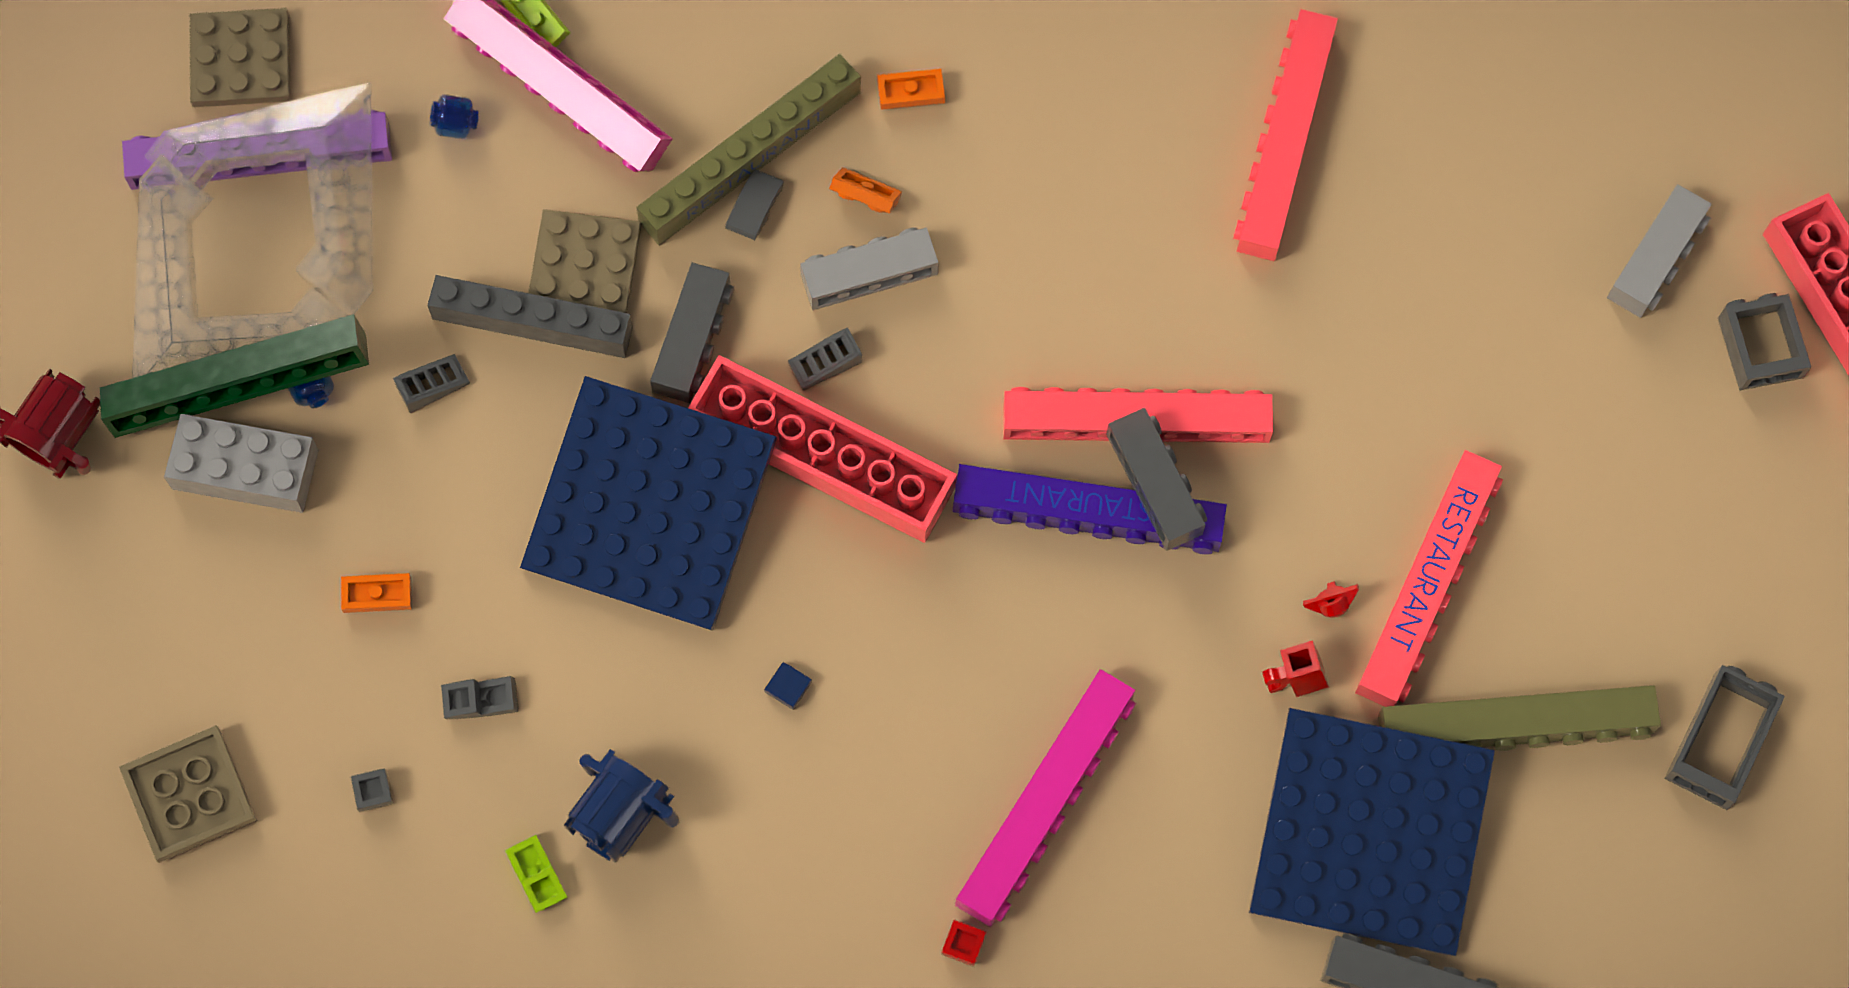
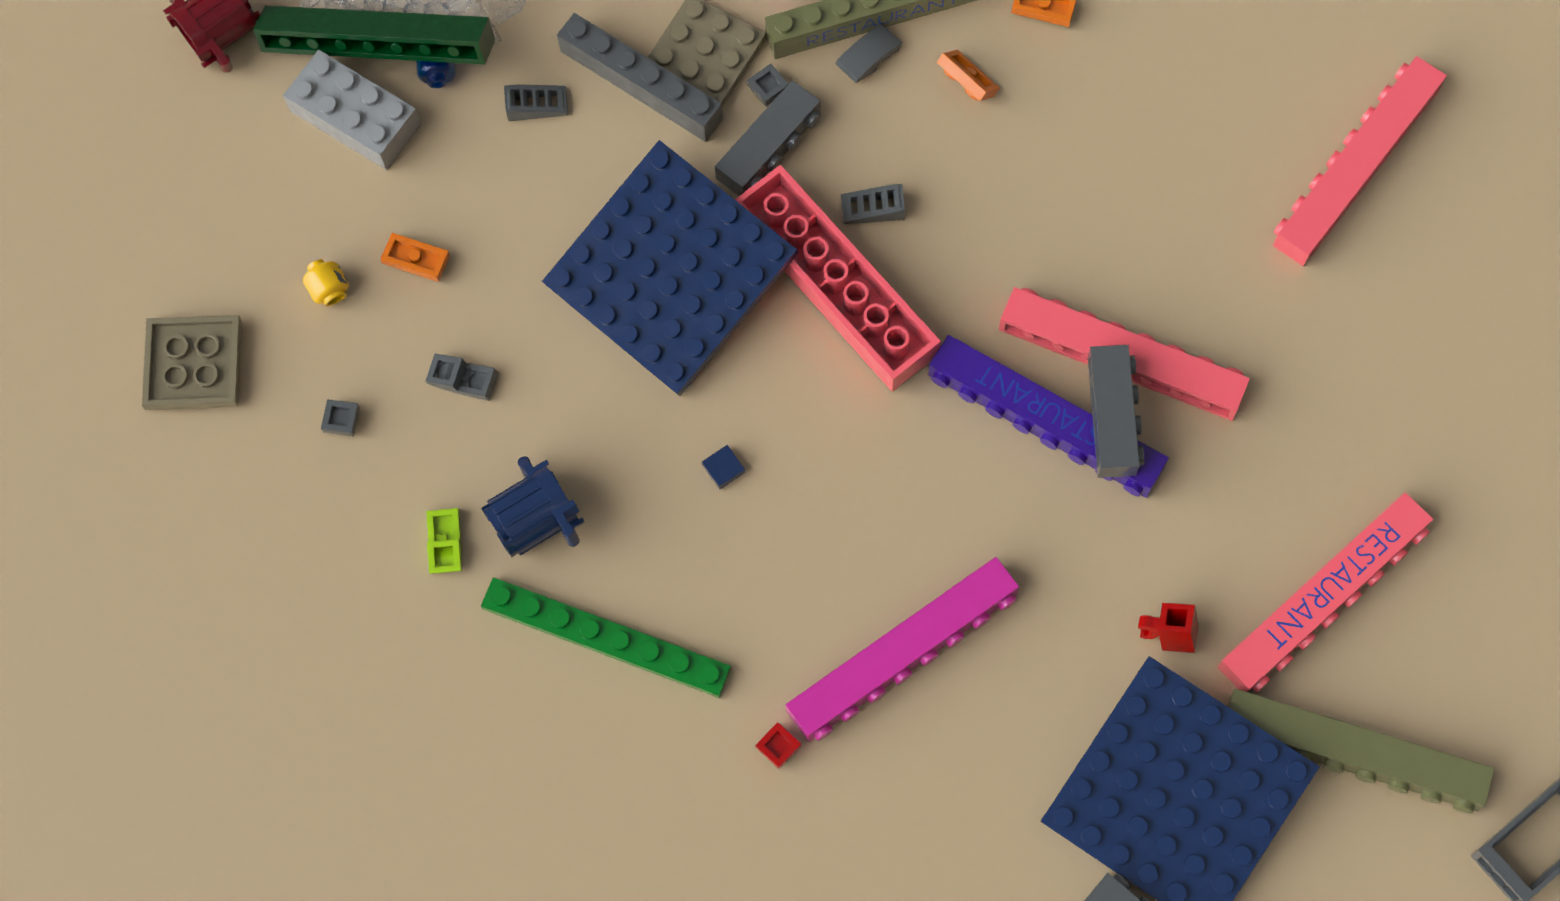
camera: 30 degrees right, 0 degrees up
light grey brick [800,227,938,311] -> none
red piece [1303,581,1359,618] -> none
none -> yellow head [303,259,349,307]
none -> green plate [481,577,731,698]
none -> dark grey plate [747,64,788,107]

